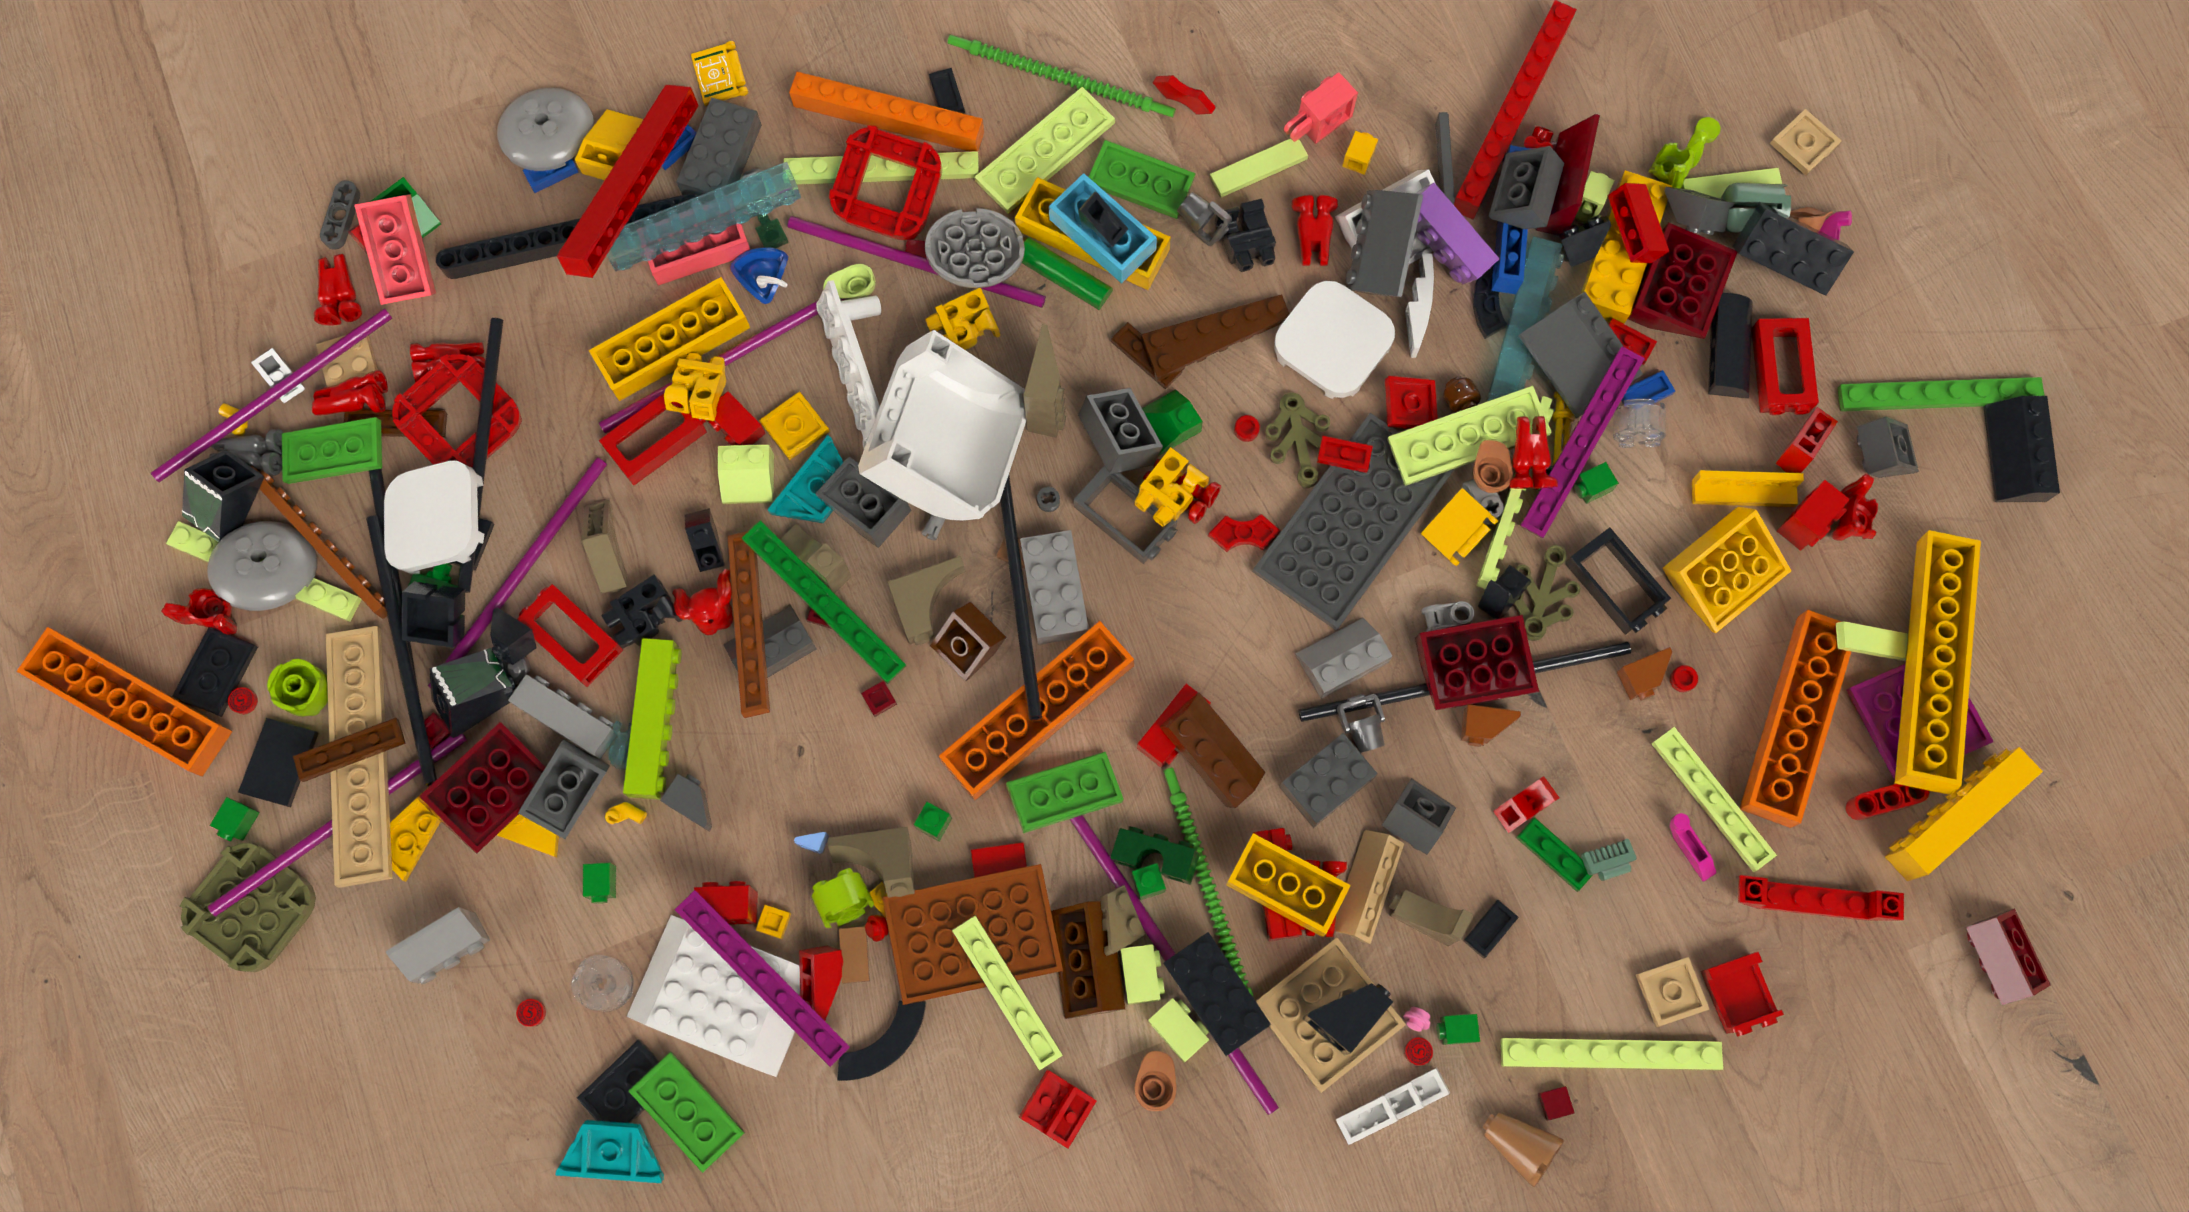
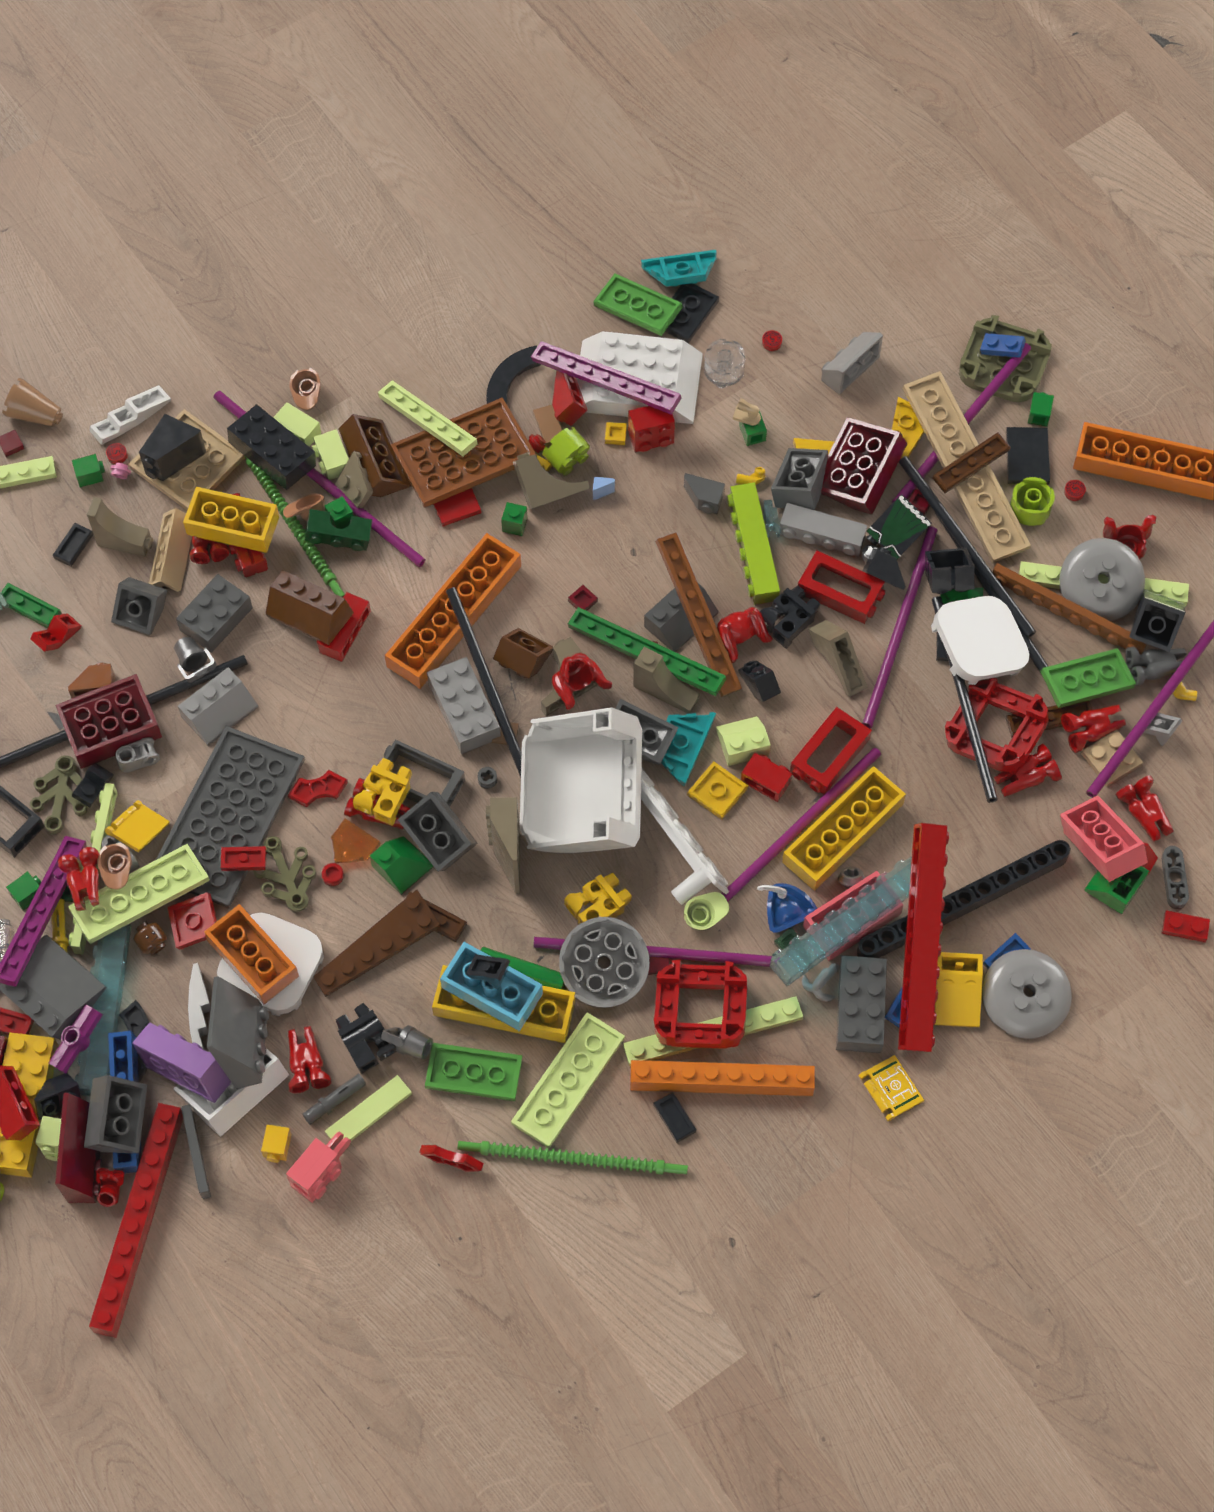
camera: 165 degrees right, 10 degrees down
black tile [172,627,258,717] -> none
yellow hips [664,352,726,421] -> none
bright green tile [1006,752,1124,834] -> none
red slope [1019,1069,1097,1149] -> none
none -> magenta piece [48,1004,103,1074]
none -> orange brick [204,904,299,1004]
none -> nougat piece [283,493,325,521]
none -> dark grey pin [302,1073,366,1125]
none -> clear orange slope [331,818,381,864]
none -> red hair [552,652,612,710]
none -> tan piece [733,398,761,426]
none -> flat silver hat [838,867,865,888]
none -> blue plate [980,333,1026,358]
none -> red plate [1161,910,1210,943]

